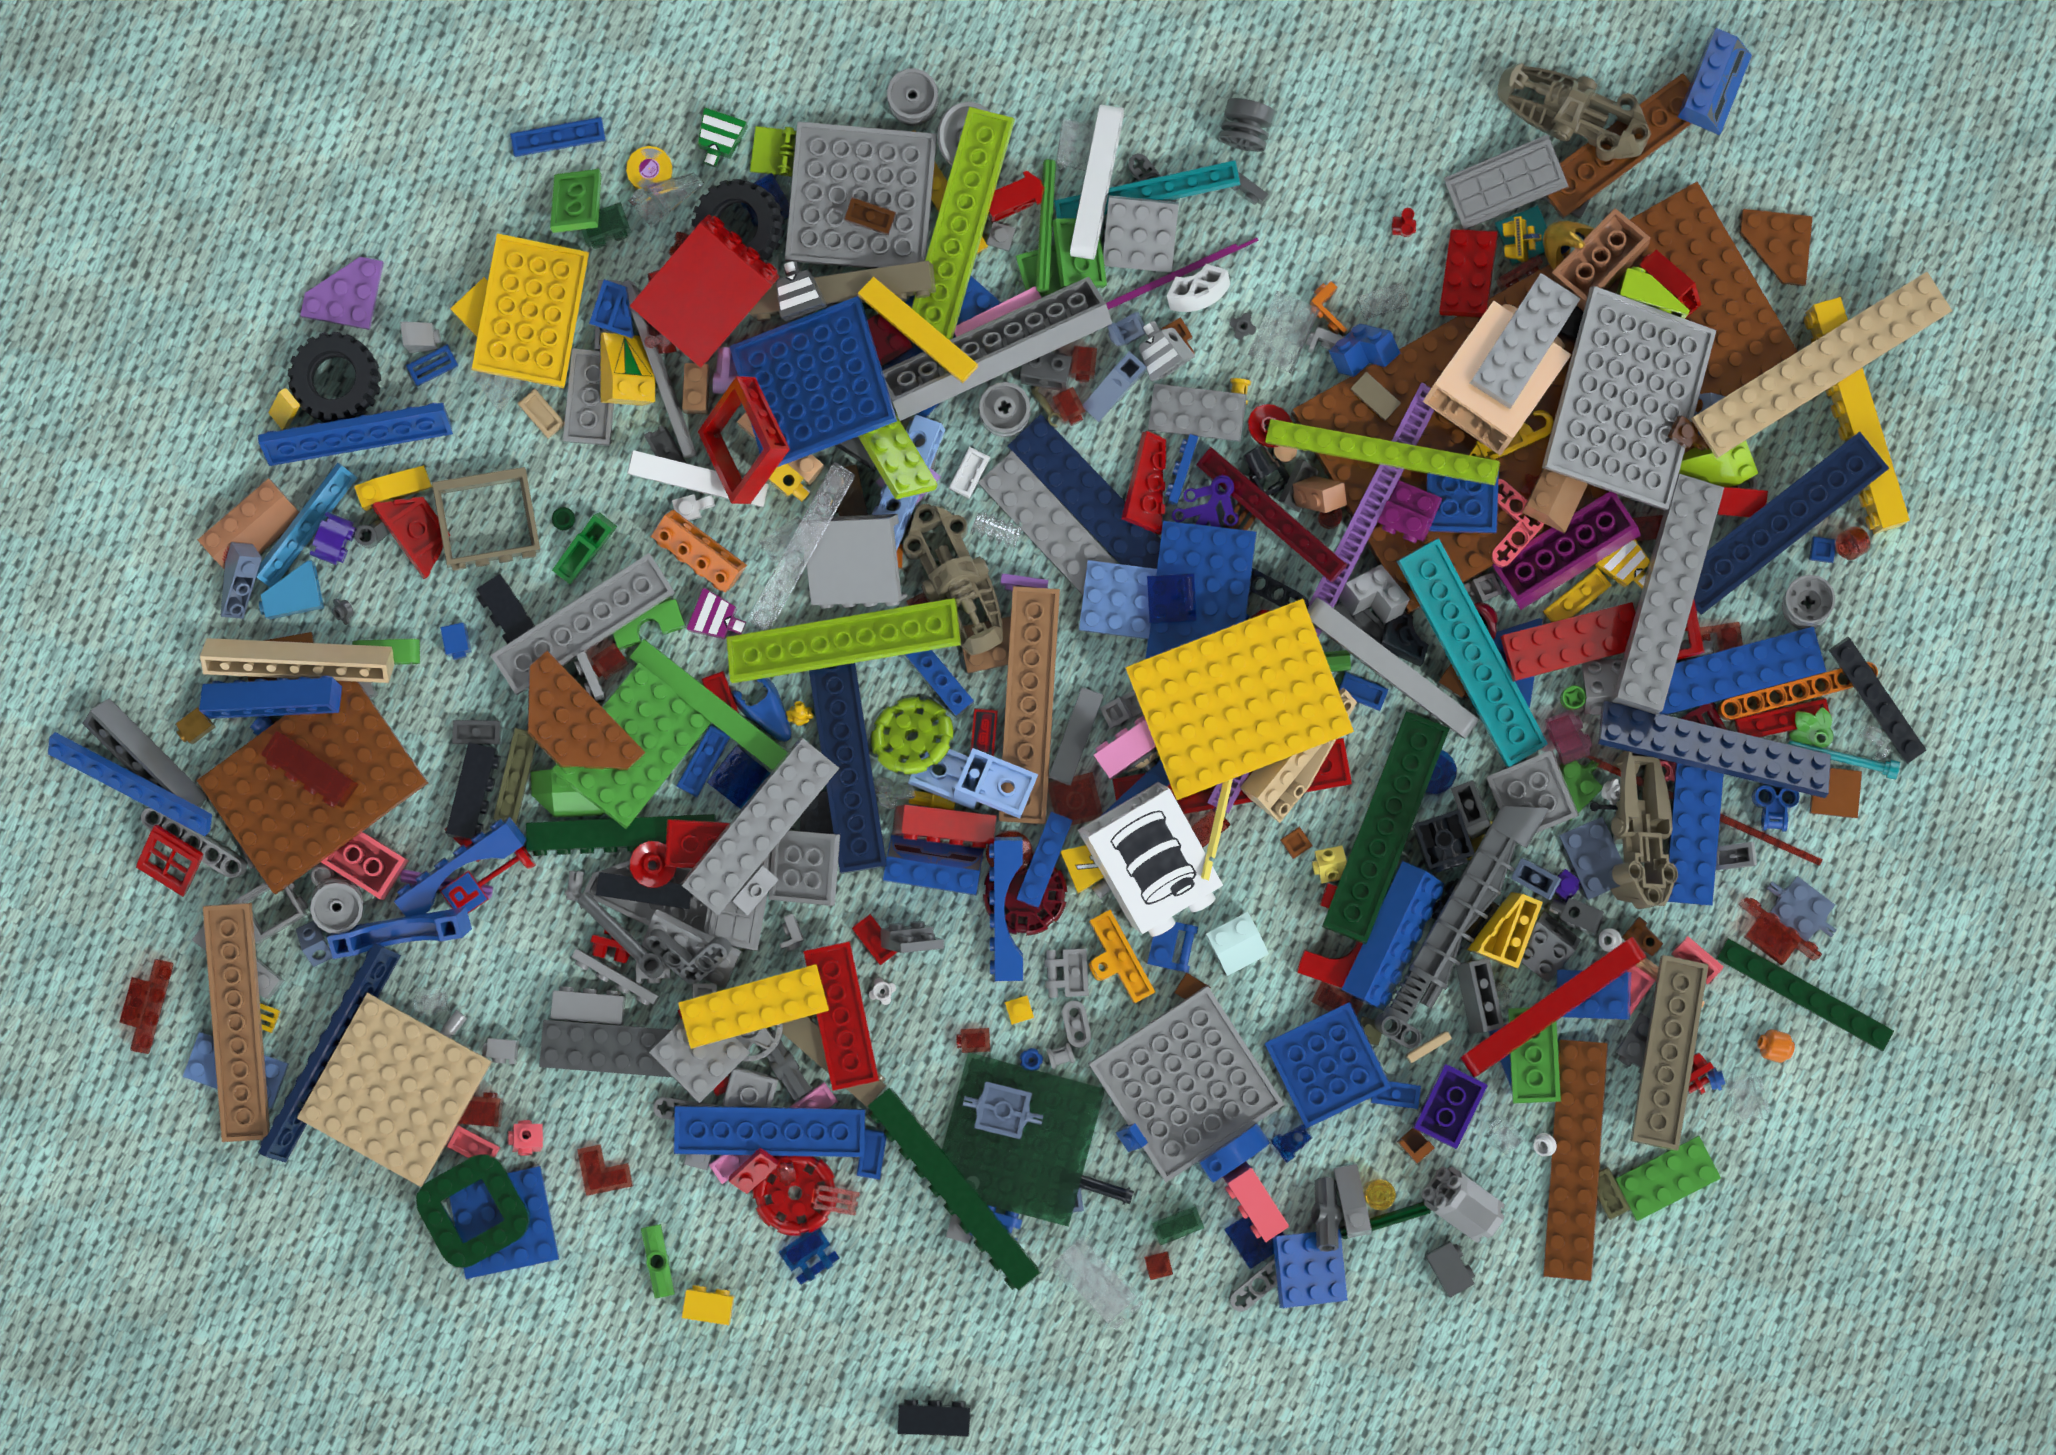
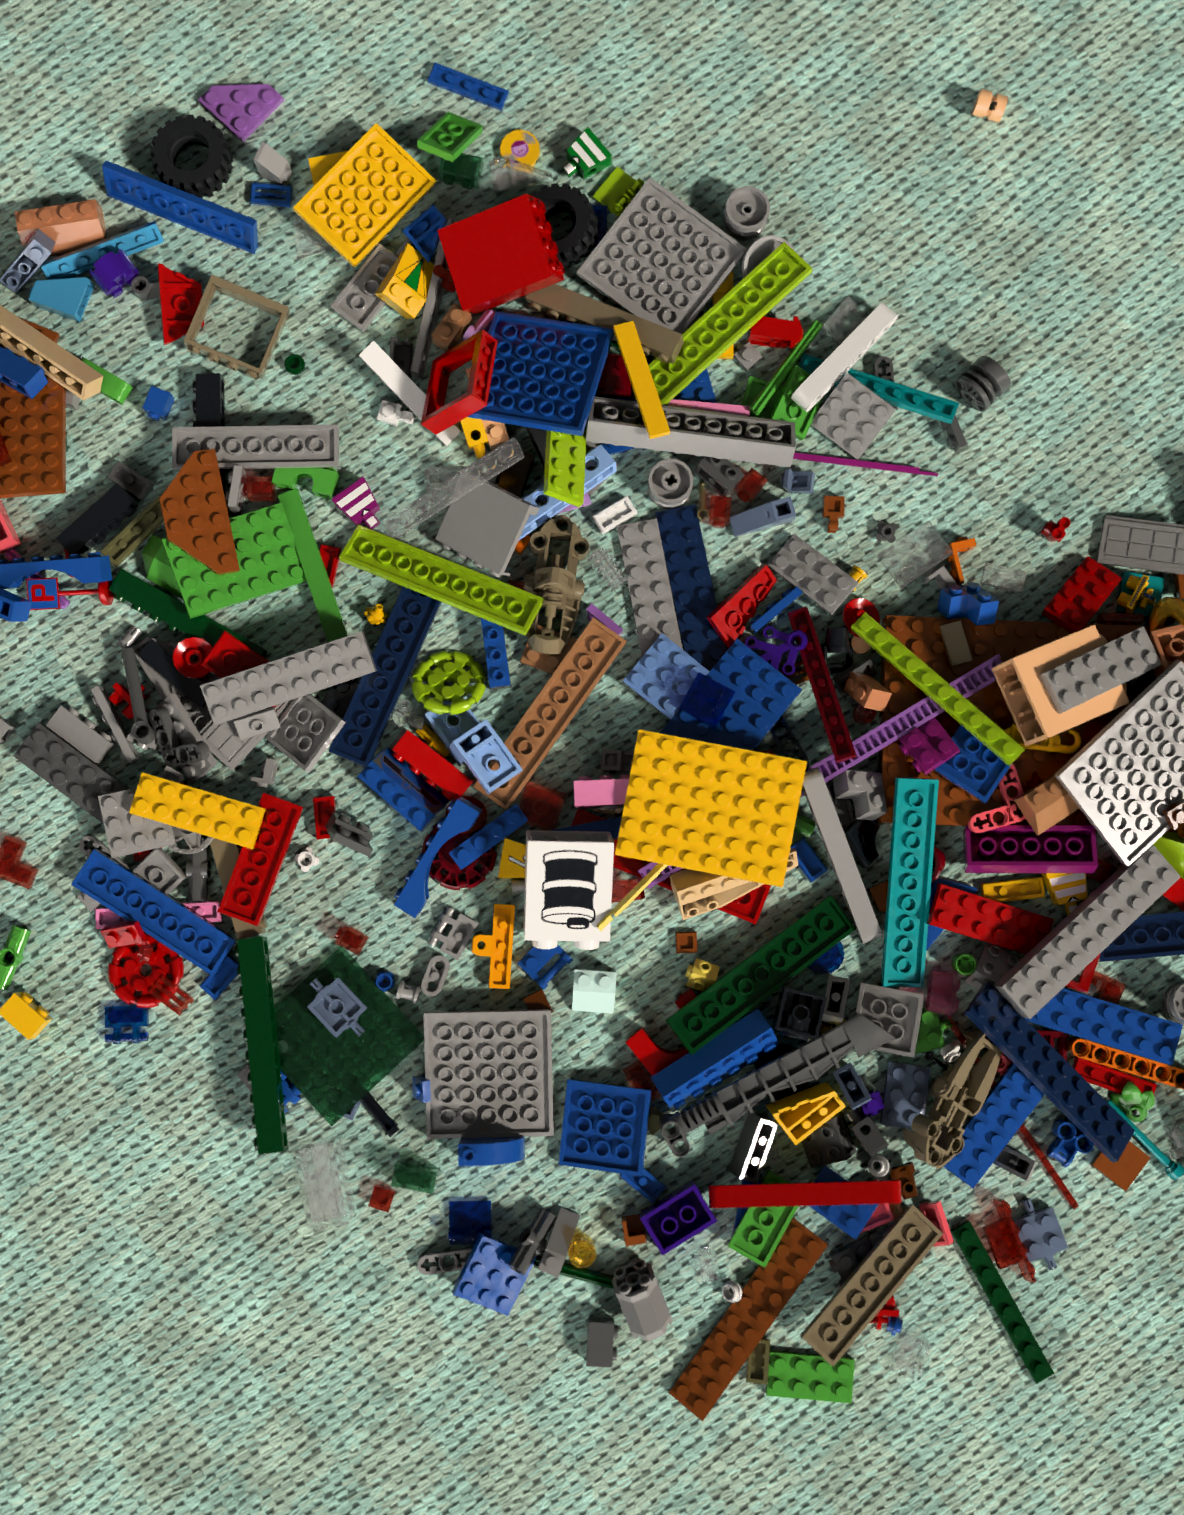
camera: 25 degrees right, 0 degrees up
yellow tile [268,388,300,430] -> none
dark grey plate [332,598,354,625] -> none
yellow slope [354,465,432,511] -> none
tan tile [517,389,565,439] -> none
green slope [552,512,618,584] -> none
orange brick [651,509,747,593] -> none
blue tile [677,725,731,798] -> none
clear blue hinge [707,746,770,809] -> none
blue animal [732,678,792,742] -> none
dark grey torso [776,261,828,321] -> none
reddish brown plate [844,197,896,236] -> none
black brick [898,1399,971,1437] -> none
slope [970,708,998,756] -> none
yellow plate [1005,995,1034,1025] -> none
dark grey slope [1048,687,1104,785] -> none
light grey torso [1139,321,1195,381] -> none
white brick [1167,264,1230,312] -> none
coral wedge [1223,1162,1289,1242] -> none
clear blue plate [1271,1124,1313,1163] -> none
tan tile [1406,1031,1452,1063] -> none
light grey slope [1464,572,1502,604] -> none
orange head [1757,1029,1795,1063] -> none

